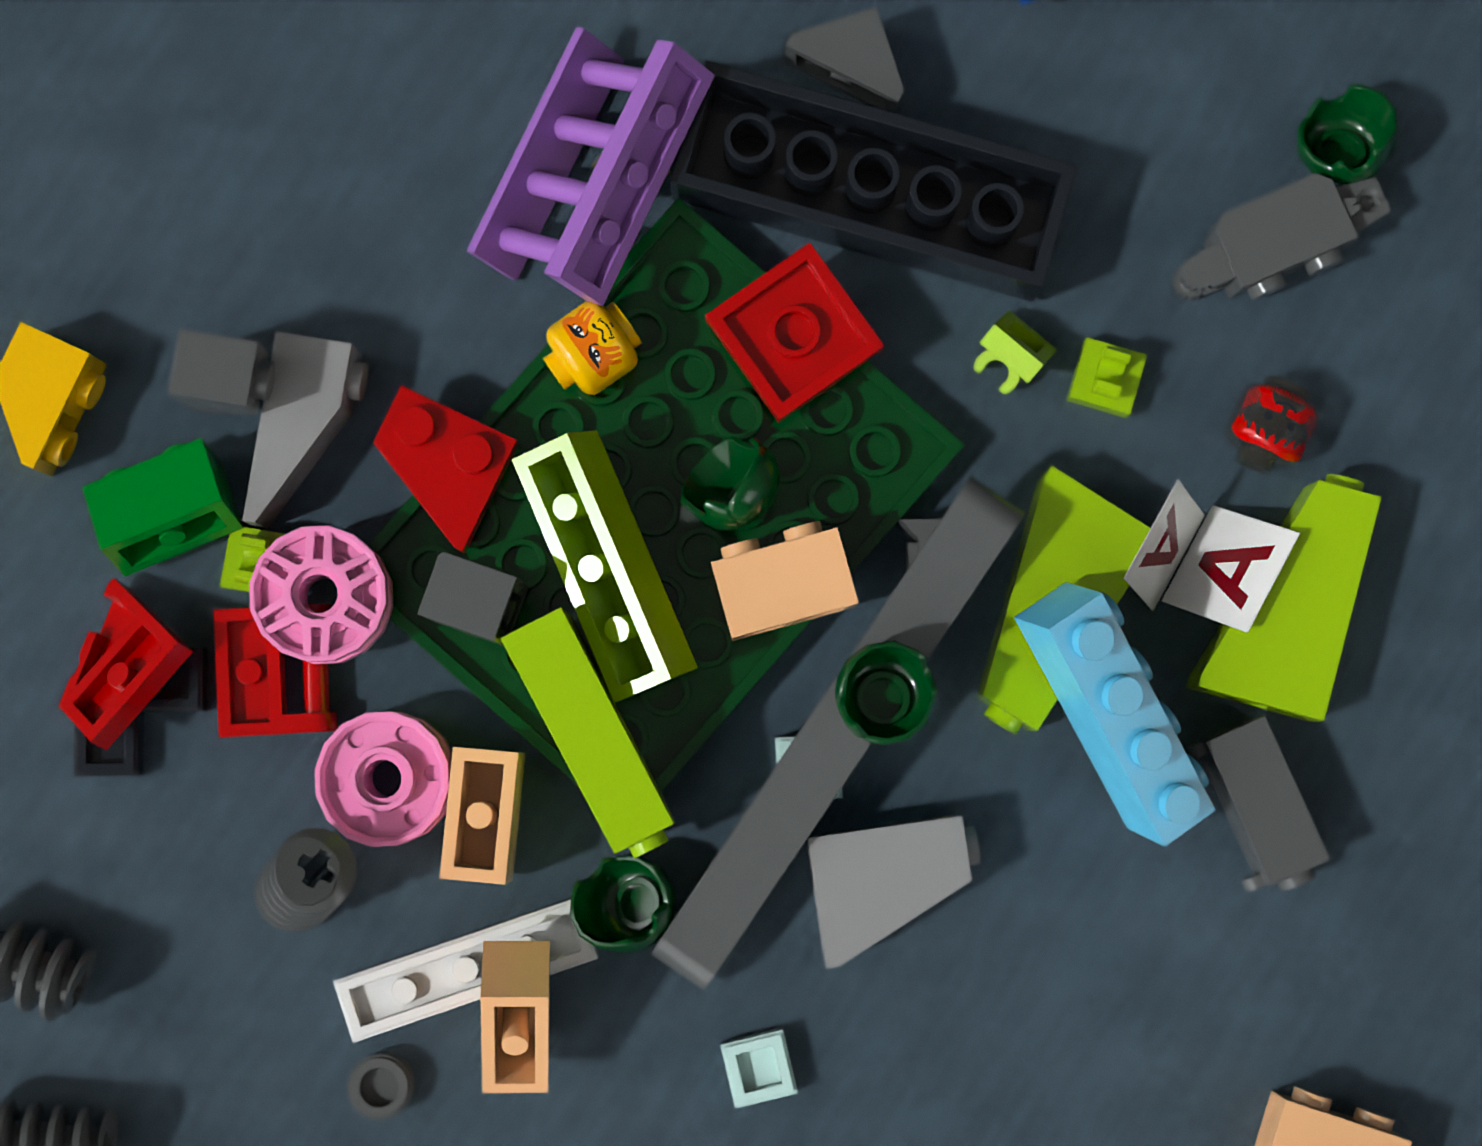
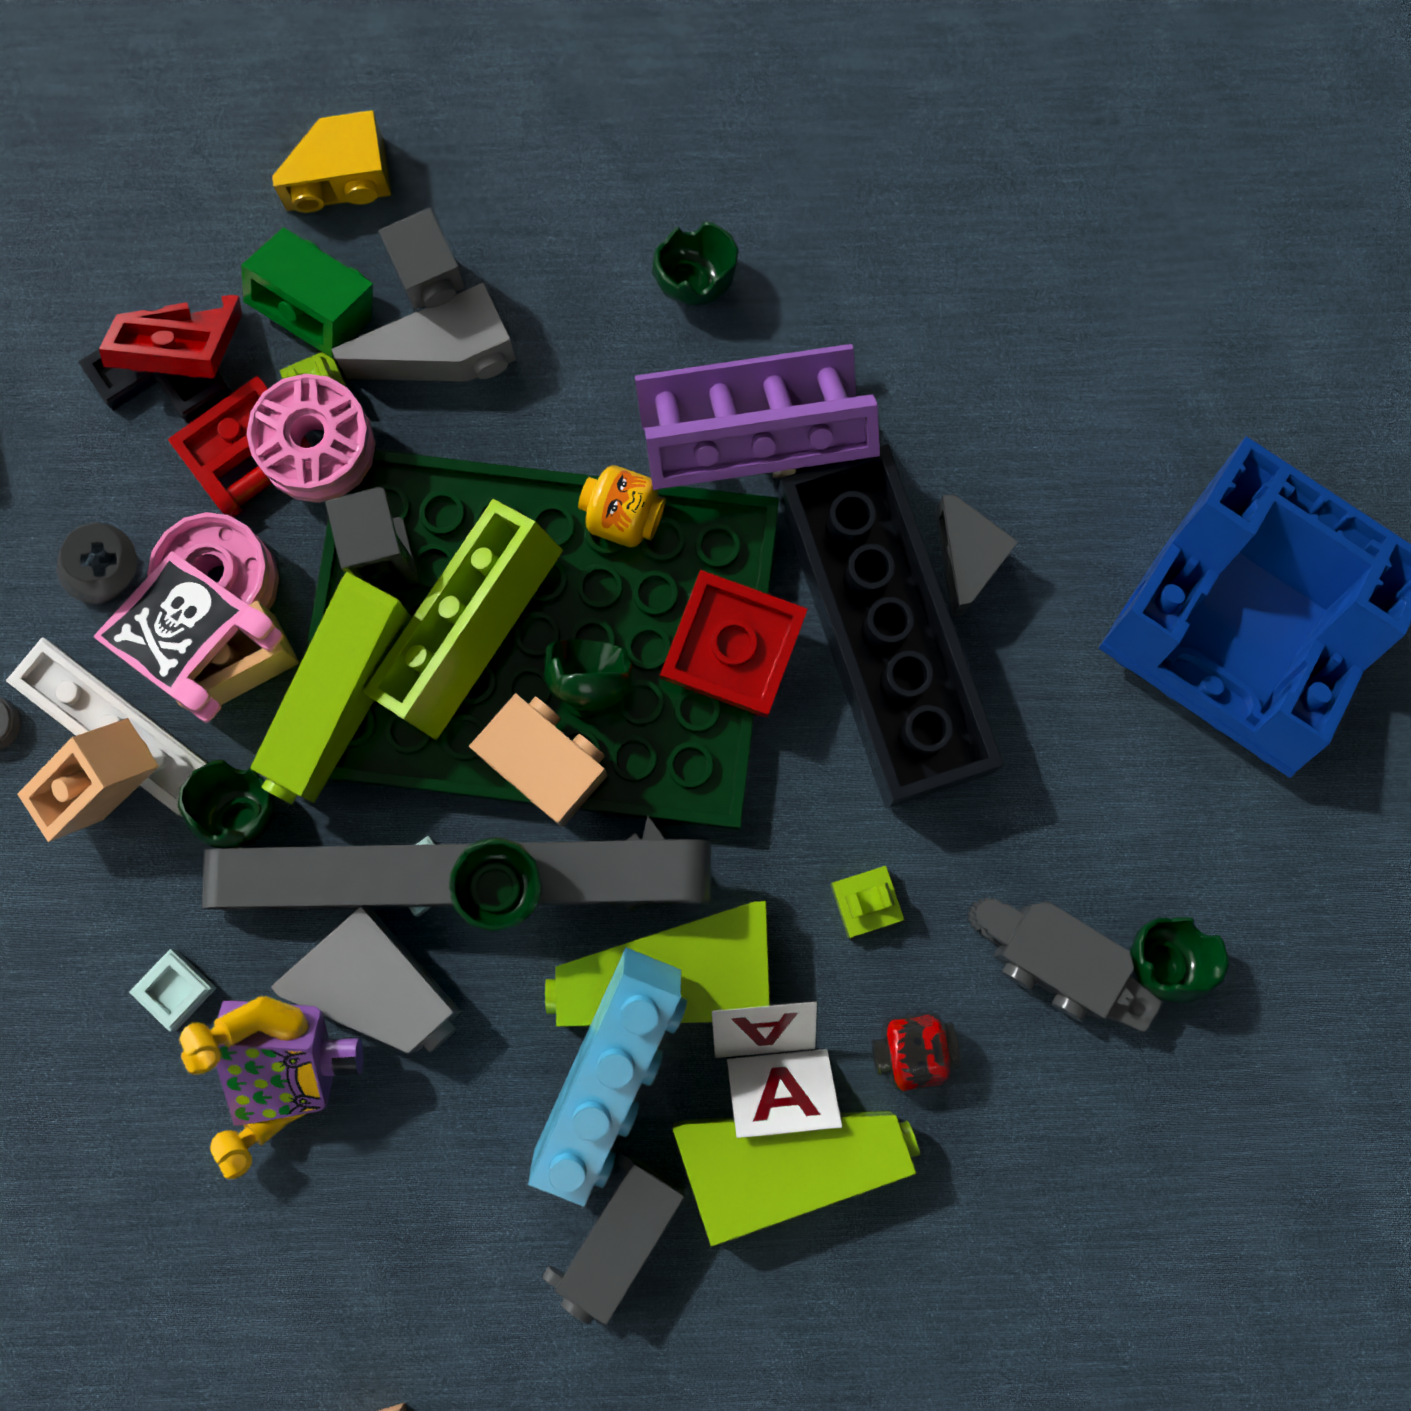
camera: 55 degrees right, 5 degrees down
red wing [373,385,519,553] -> none
lime tile [973,310,1057,394] -> none
none -> flag [93,551,284,723]
none -> torso [180,996,363,1179]
none -> dark green hair [652,221,739,306]

